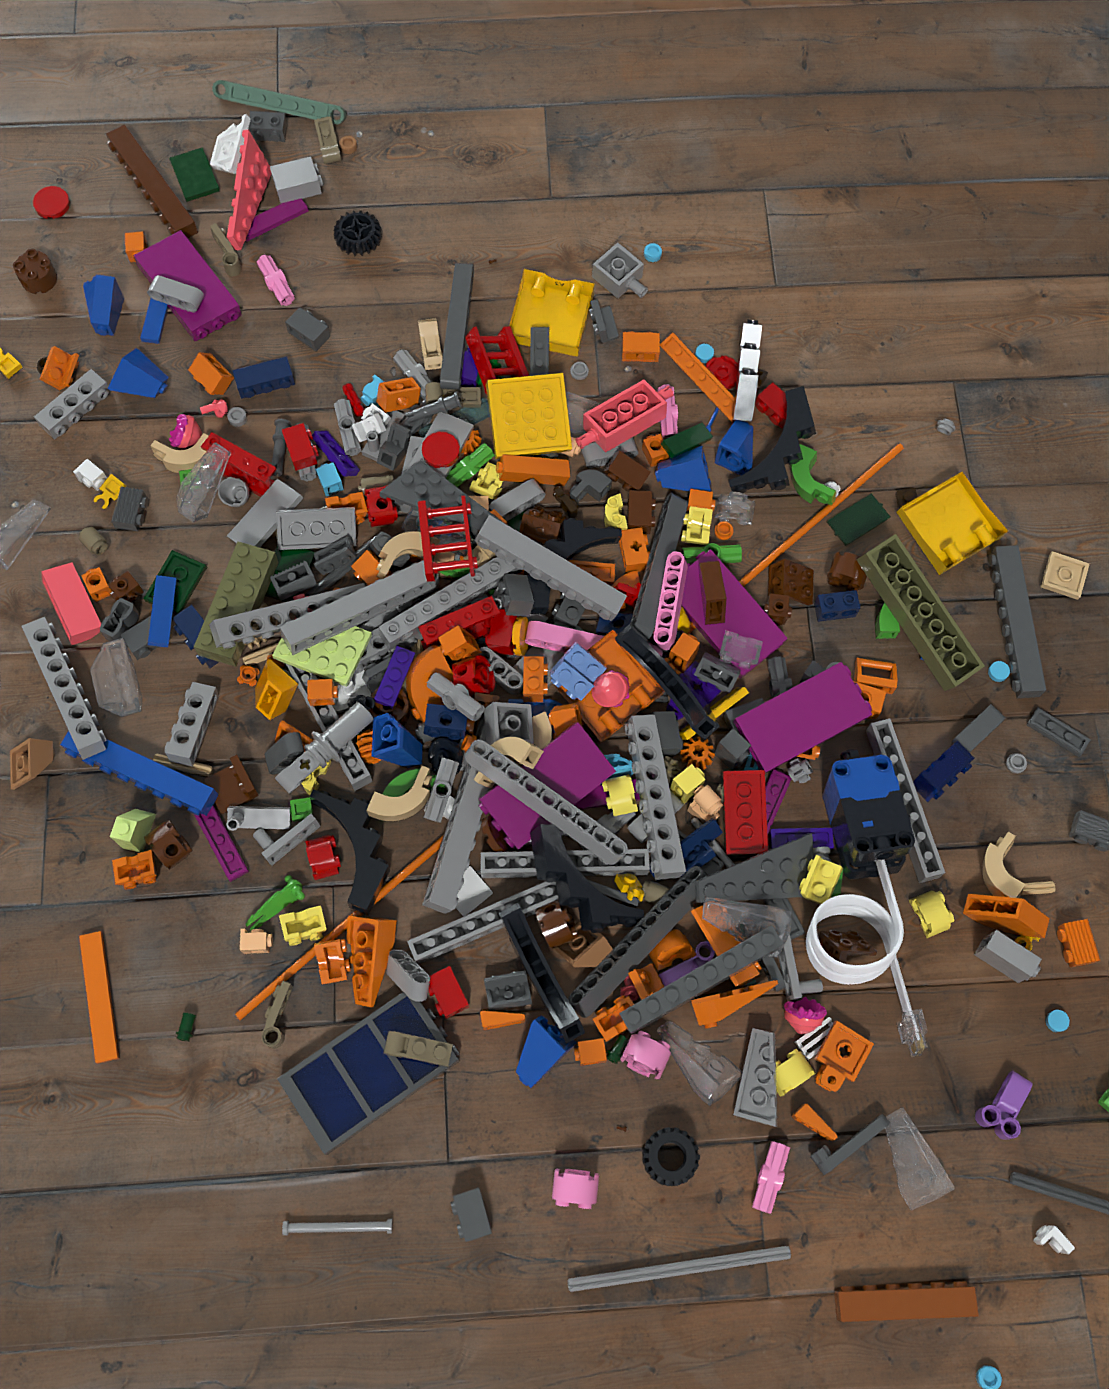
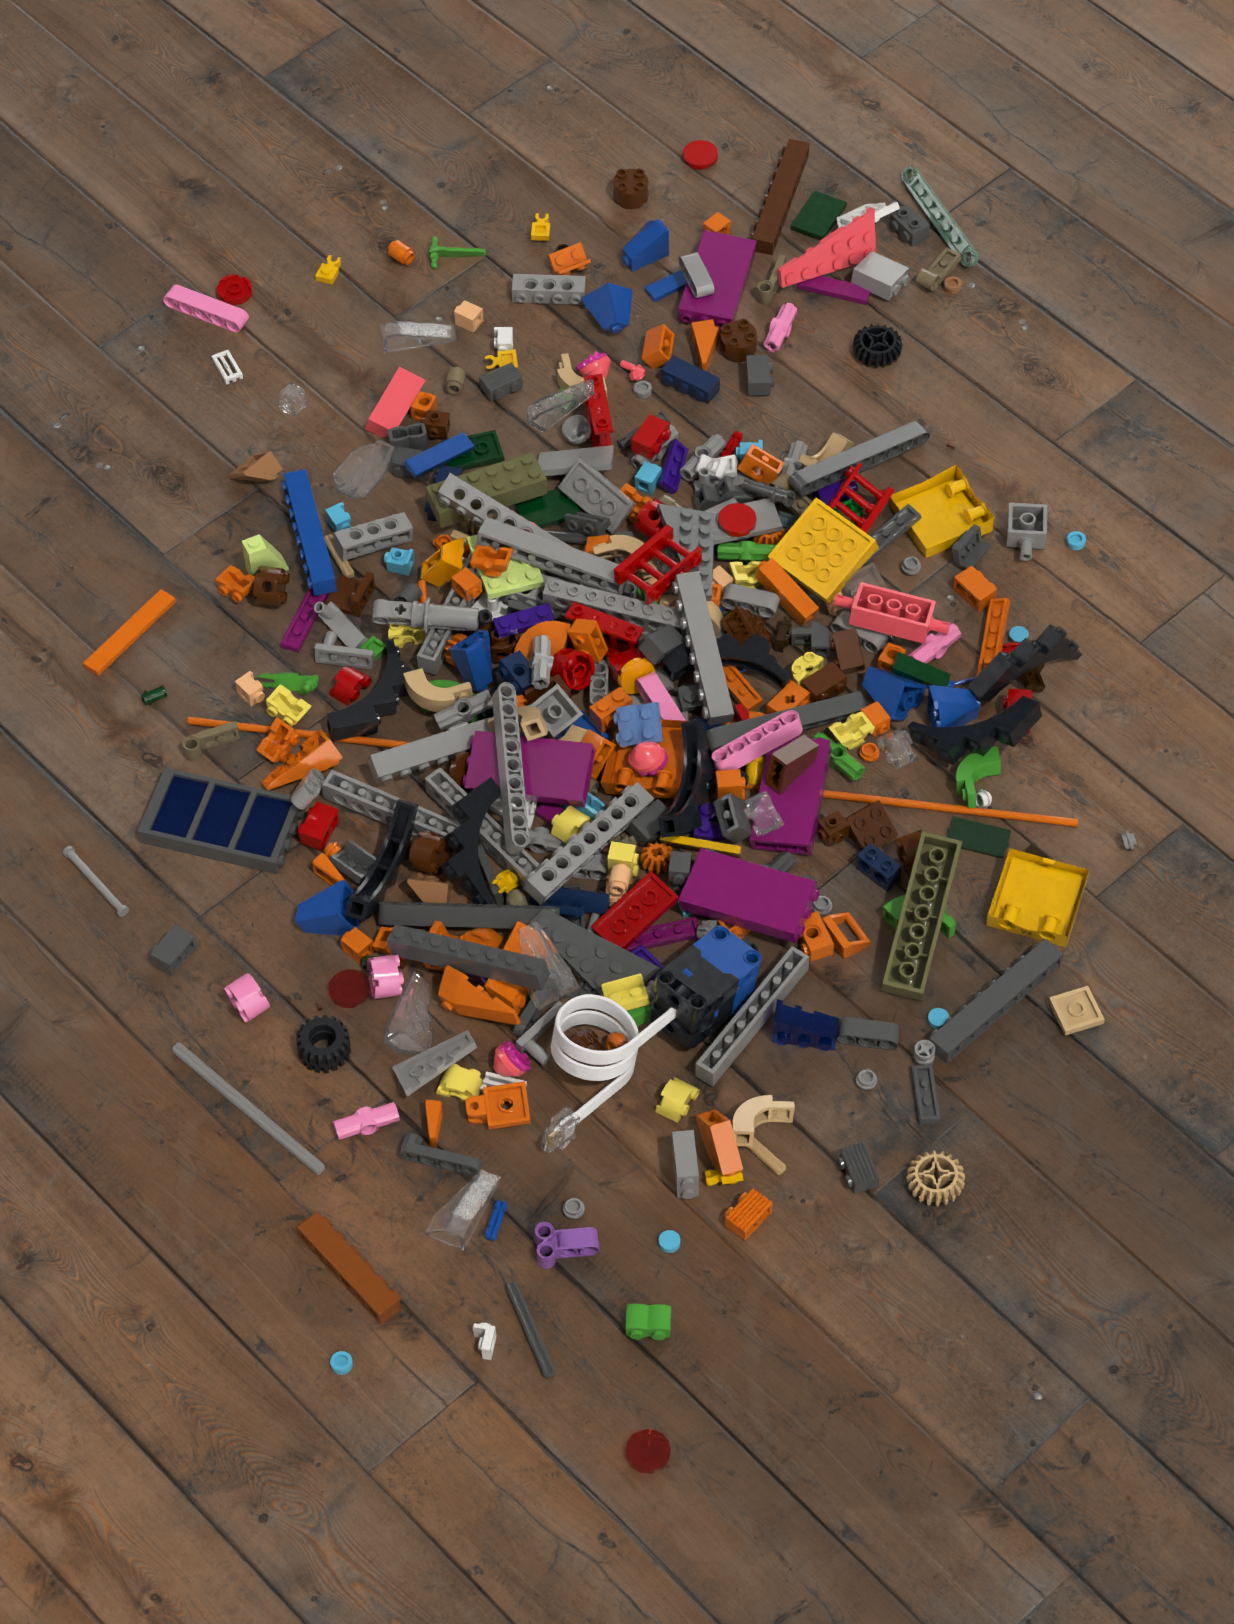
camera: 55 degrees right, 15 degrees down
light grey brick [22,617,107,760] -> none
dark grey brick [270,561,317,601] -> none
dark tan plate [384,1031,453,1067] -> none
white sticker [456,866,493,917] -> none
none -> orange plate [324,842,342,859]
none -> medium azure brick [325,502,352,532]
none -> clear red tile [328,969,370,1008]
none -> medium azure brick [384,547,415,576]
none -> light nougat brick [454,300,484,333]
none -> orange cylinder [470,545,513,577]
none -> blue axle [484,1200,507,1241]
none -> light grey plate [563,1198,585,1219]
none -> orange plate [606,1032,628,1050]
none -> orange slope [691,319,720,371]
none -> reddish brown brick [720,319,757,363]
none -> light grey wheel [914,1040,935,1065]

